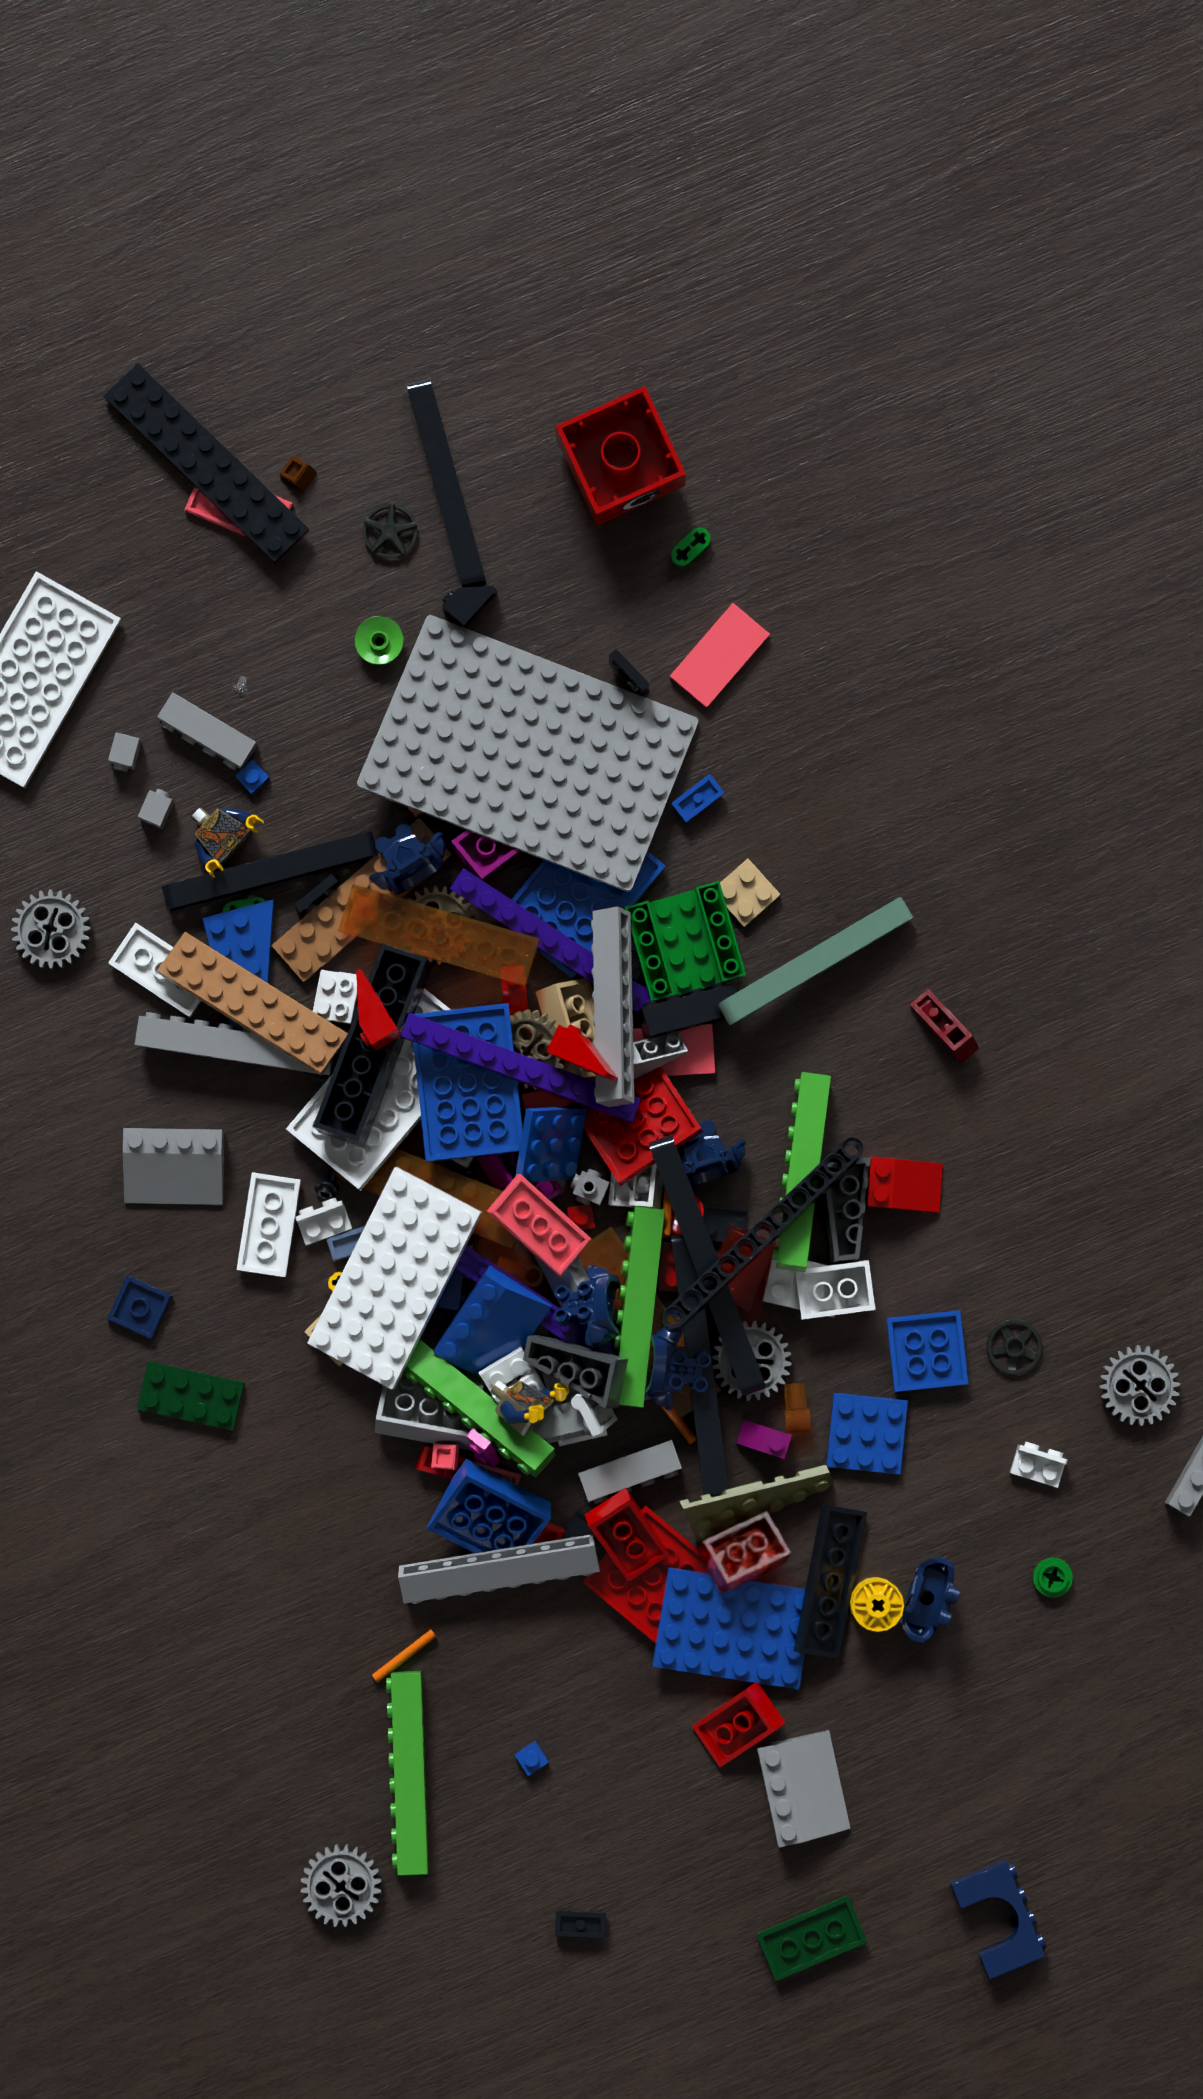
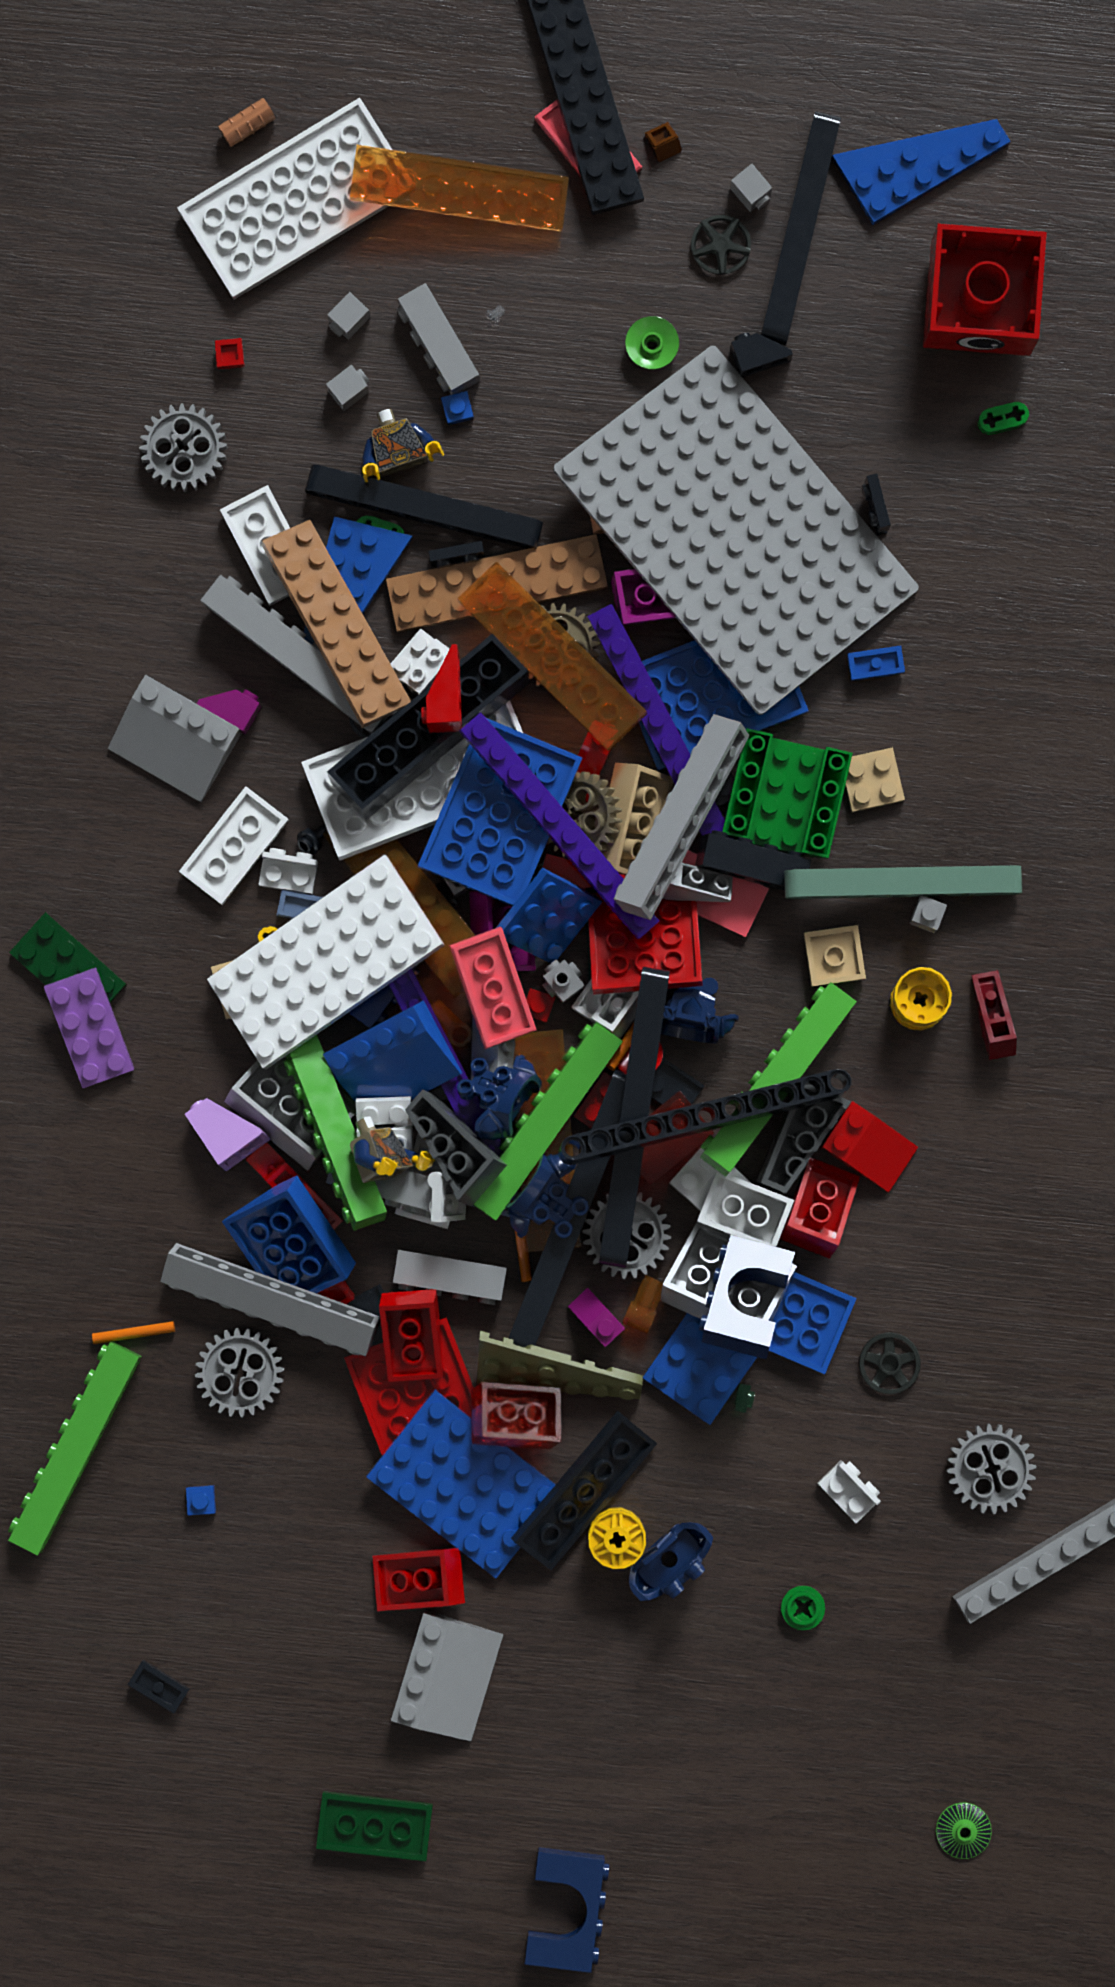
camera: 30 degrees right, 0 degrees up
dark blue tile [107,1275,173,1340] -> none
dark blue piece [369,824,446,895] -> none
coral tile [431,1443,460,1470] -> none
dark pink plate [466,1429,500,1469] -> none
red slope [546,1024,618,1083] -> none
coral tile [670,603,770,708] -> none
none -> medium lavender plate [44,967,134,1088]
none -> lavender slope [185,1098,270,1171]
none -> light grey gear [195,1328,285,1417]
none -> magenta slope [196,690,262,735]
none -> red plate [215,338,245,370]
none -> clear orange plate [349,144,569,232]
none -> light grey slope [660,1221,797,1322]
none -> arch [699,1236,795,1360]
none -> light grey brick [730,164,772,212]
none -> clear green plate [734,1383,755,1413]
none -> red slope [779,1157,860,1259]
none -> tan plate [803,925,866,987]
none -> blue wing [831,119,1011,225]
none -> yellow wheel [890,967,952,1031]
none -> light grey brick [909,895,947,933]

